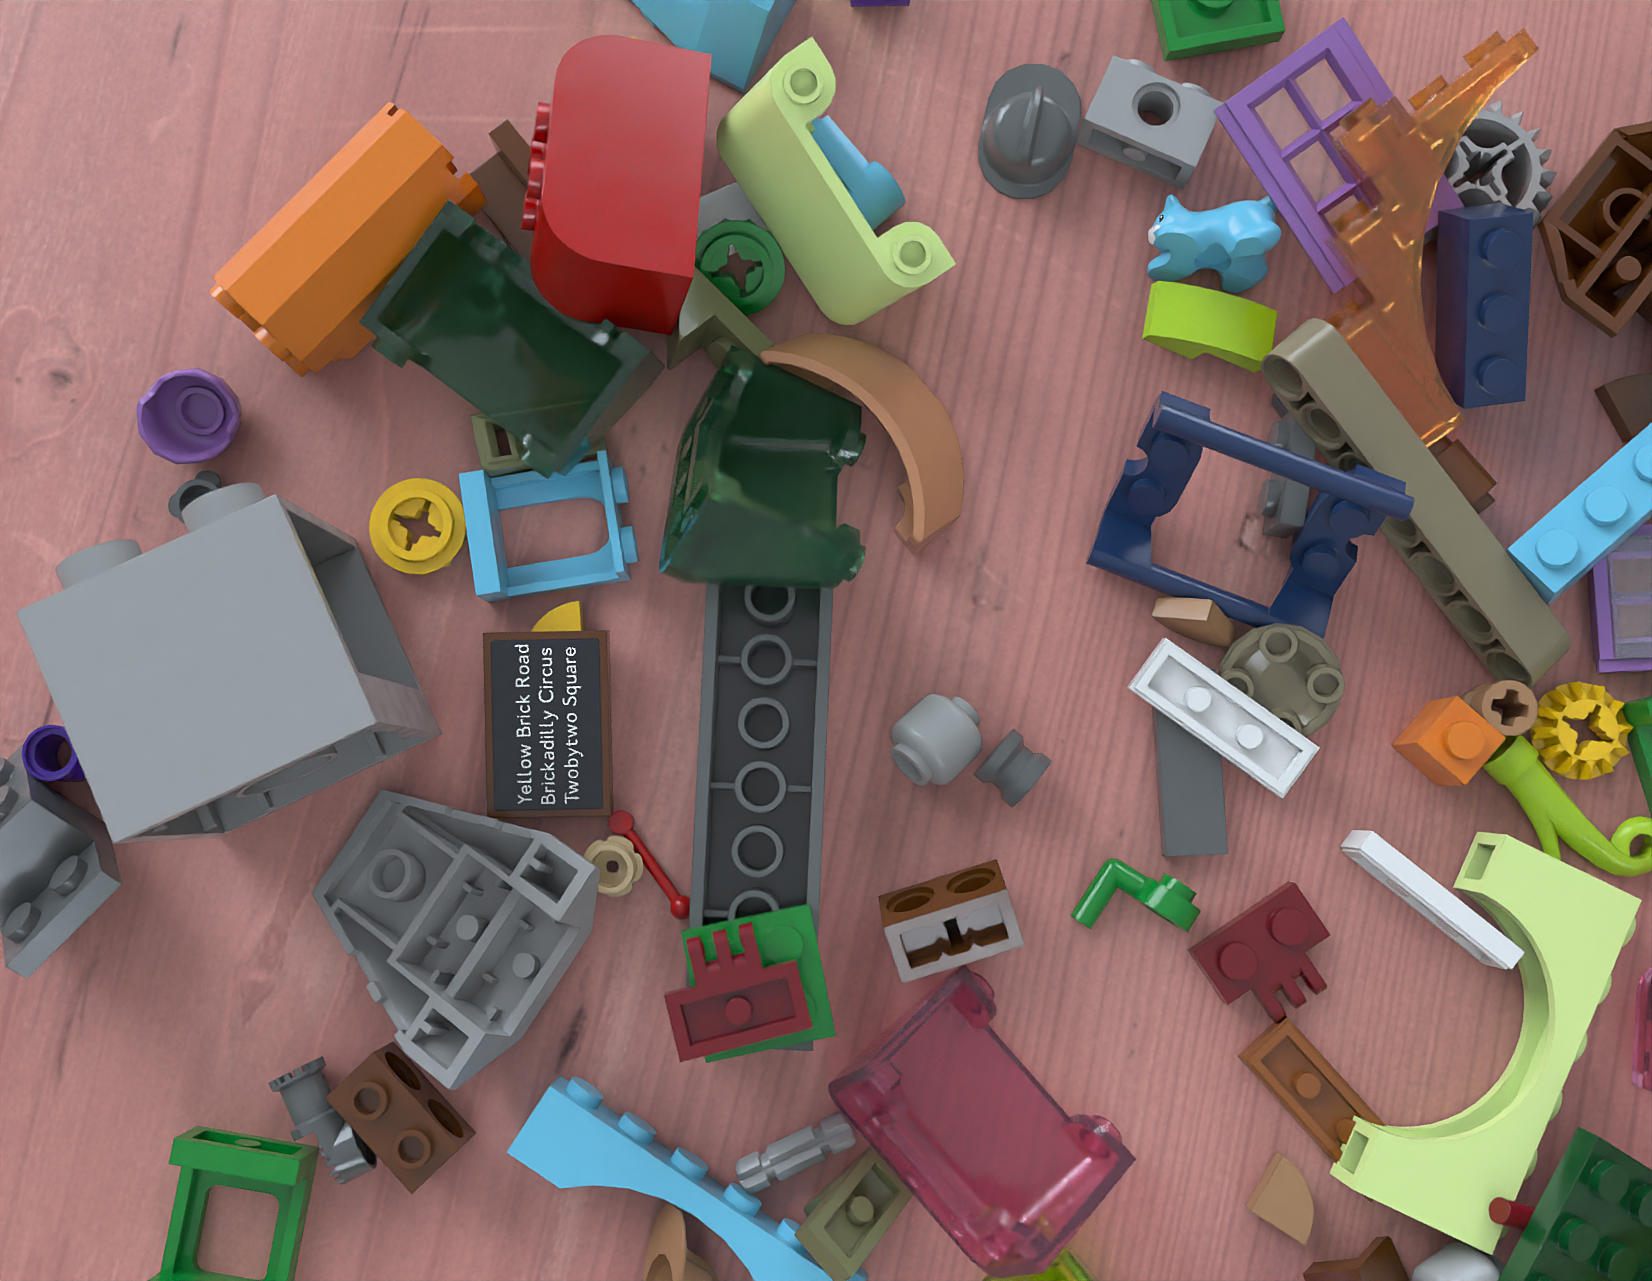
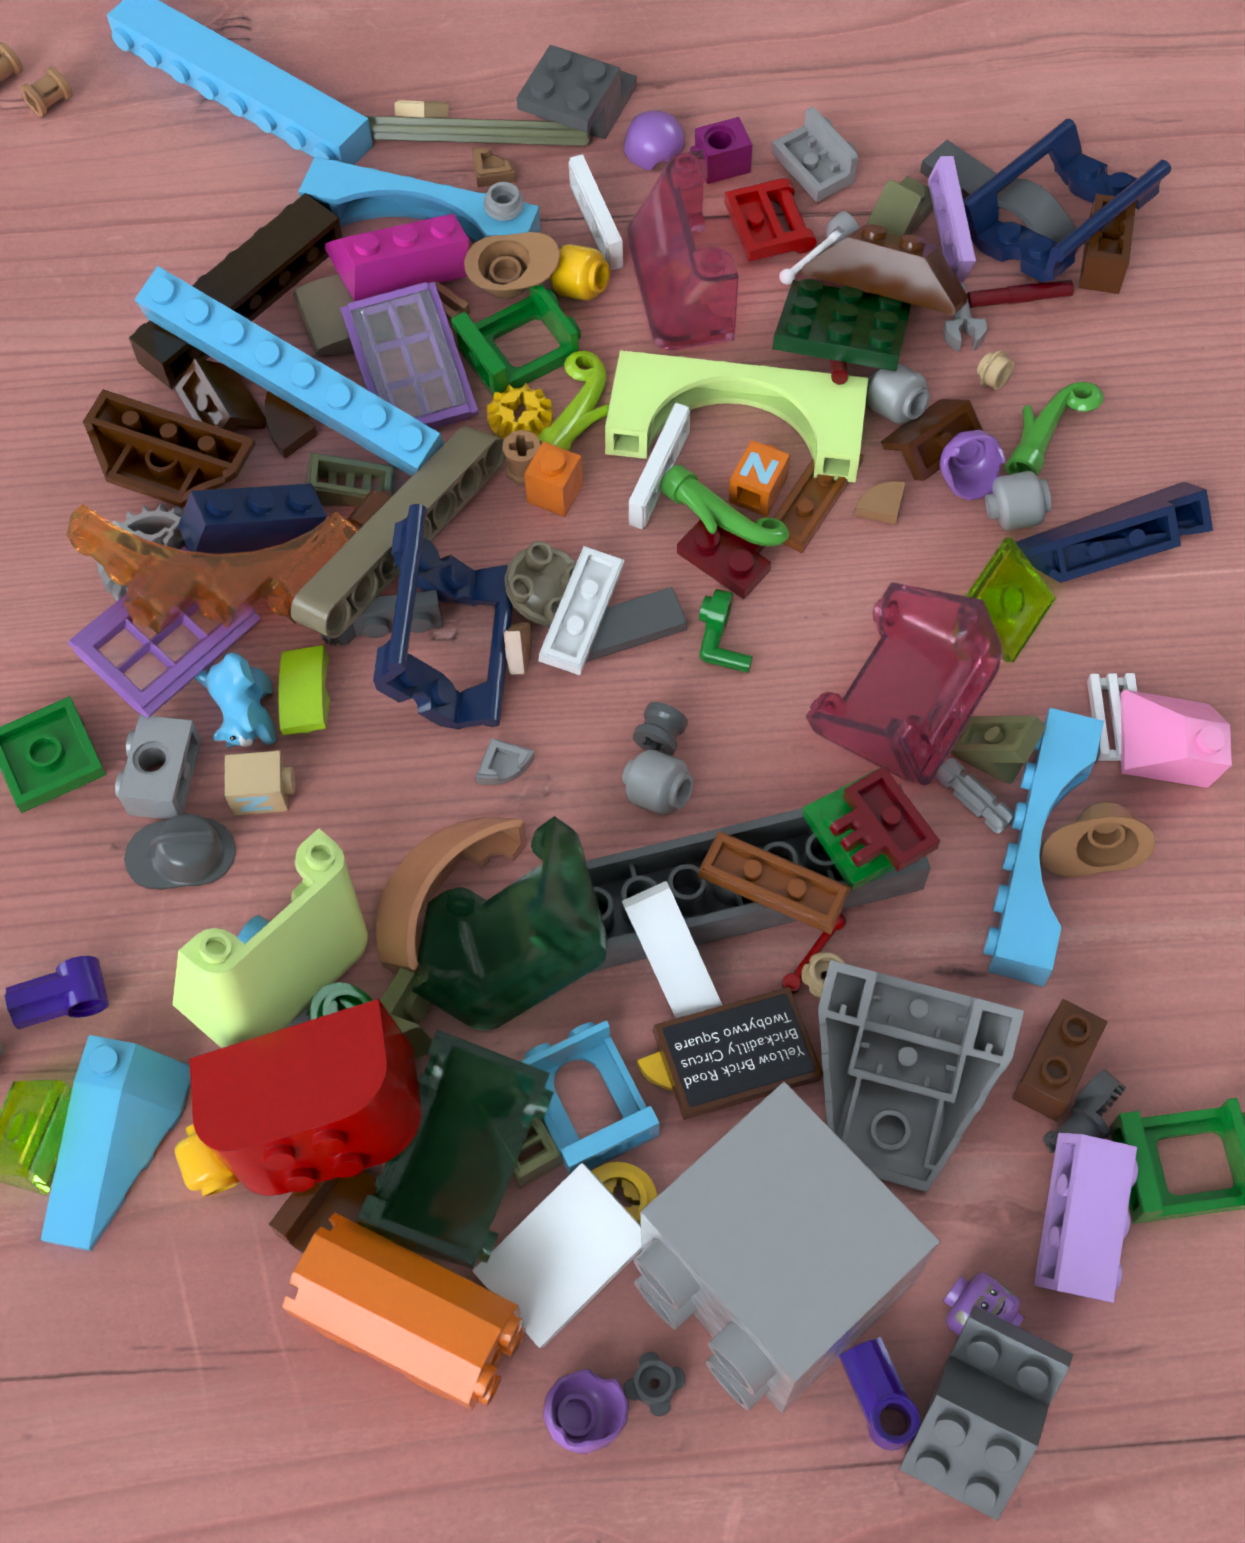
camera: 105 degrees left, 20 degrees down
reddish brown brick [878,859,1025,984] -> none
none -> tan brick [225,751,295,815]
none -> olive slope [305,452,394,506]
none -> white tile [472,1163,641,1348]
none -> light grey tile [476,738,535,785]
none -> white tile [622,881,722,1018]
none -> bright green plant [660,465,790,547]
none -> dark orange tile [698,831,851,934]
none -> orange brick [729,440,790,517]
none -> medium lavender head [943,1272,1024,1336]
none -> lavender brick [1034,1133,1138,1303]

